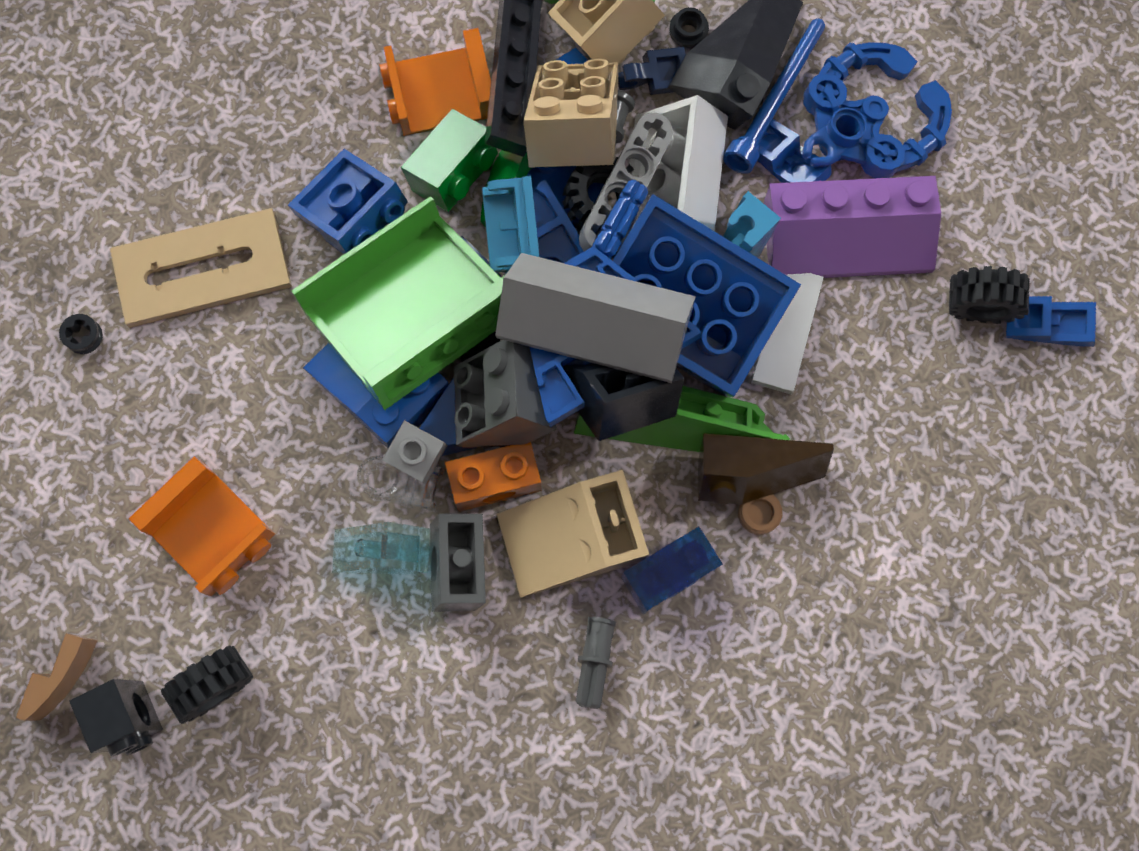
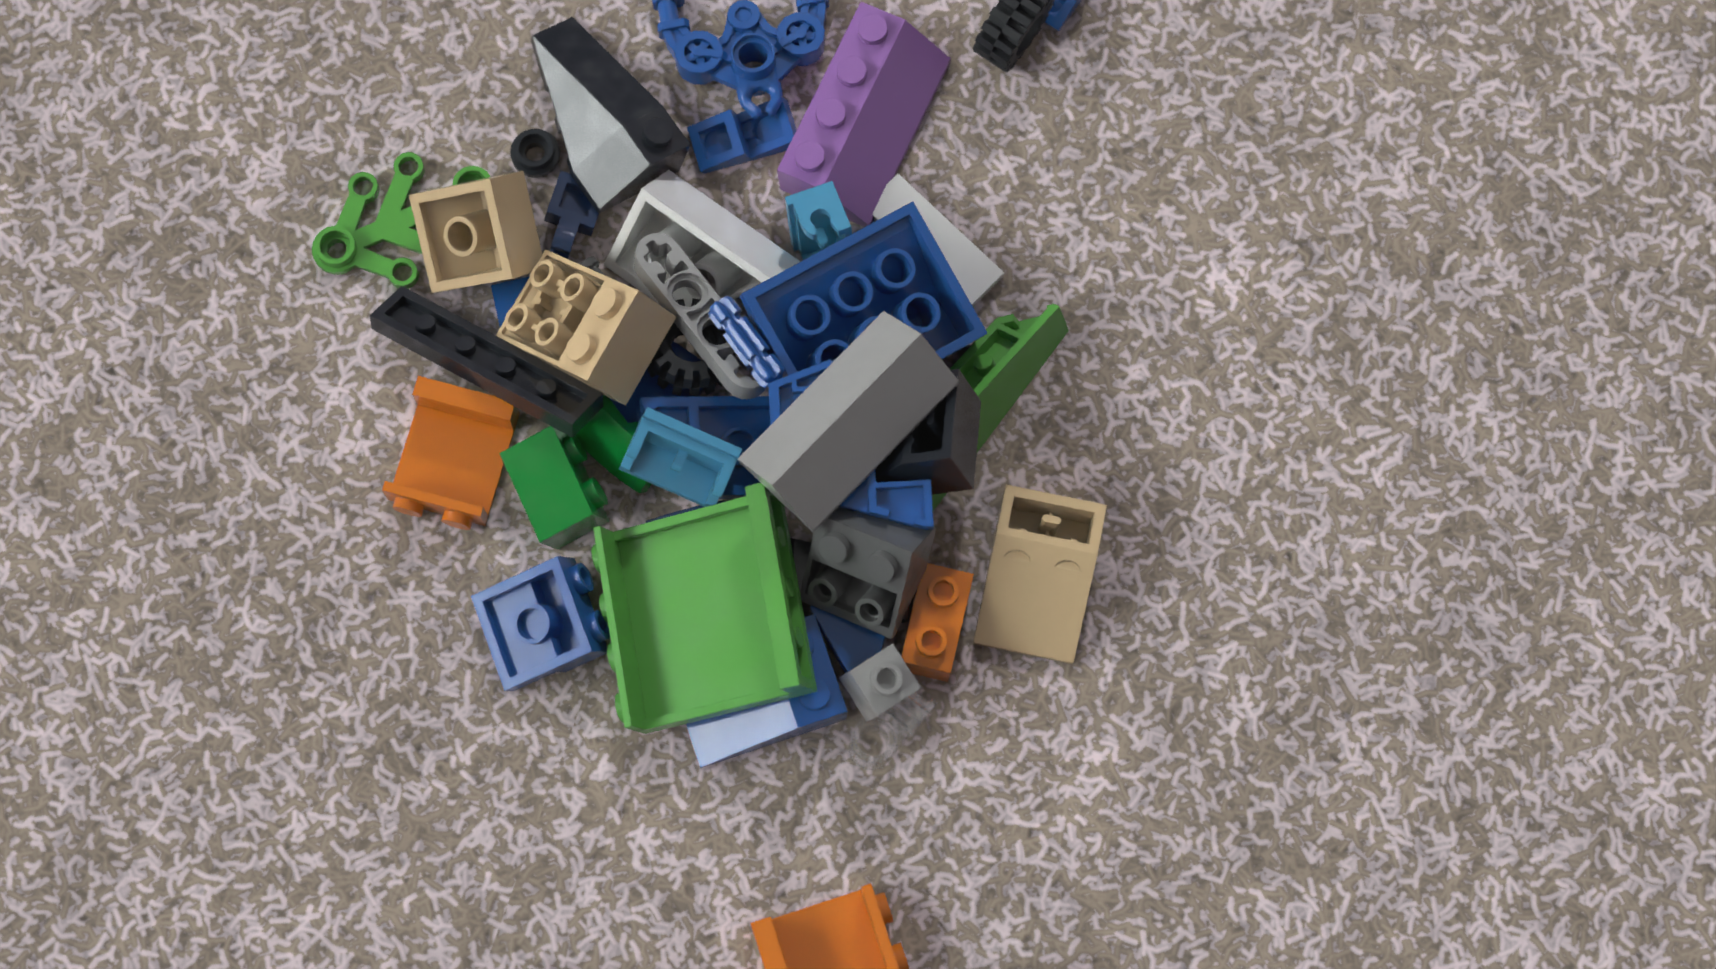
camera: 65 degrees left, 0 degrees up
tan piece [110,208,292,328] -> none
clear light blue slope [332,522,430,575] -> none
dark grey brick [430,514,486,612] -> none
dark grey axle [576,617,616,709] -> none
clear blue brick [621,526,723,615] -> none
dark brown slope [698,433,834,504] -> none
blue piece [723,18,825,174] -> none
medium nougat tile [738,495,782,535] -> none

